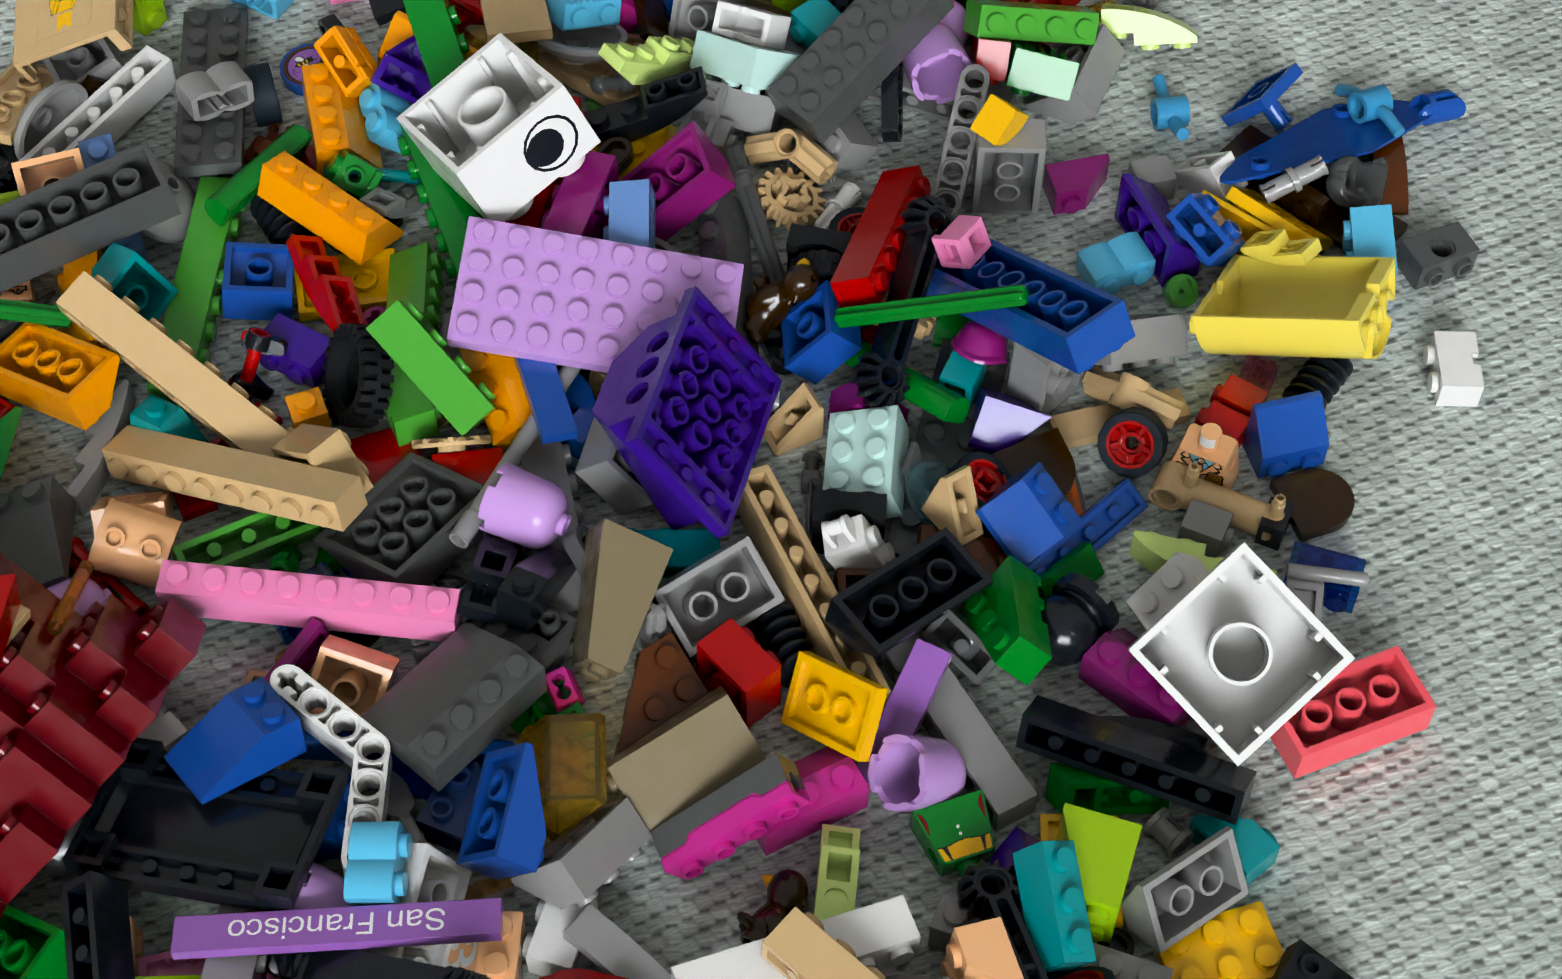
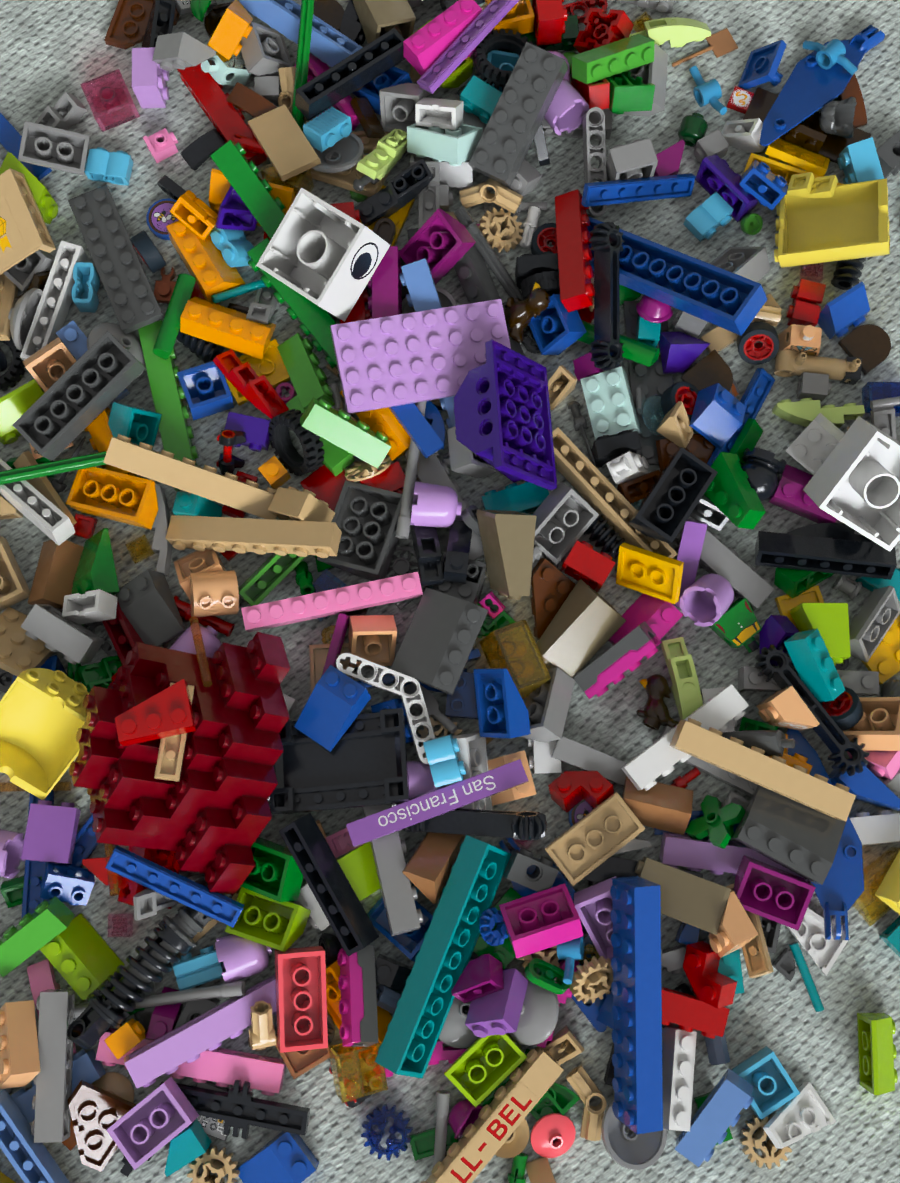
camera: 15 degrees left, 25 degrees up
light grey brick [175,61,255,121] -> none
green brick [327,148,383,199] -> none
green axle [834,284,1029,328] -> none
bright pink brick [931,215,992,269] -> none
yellow brick [970,94,1029,146] -> none
light grey pin [1259,155,1329,205] -> none
none -> medium azure brick [71,262,100,313]
none -> clear yellow slope [125,535,155,564]
none -> blue tile [581,173,696,207]
none -> medium nougat piece [672,28,738,67]
none -> dark green head [678,113,708,147]
none -> tile [727,86,754,114]

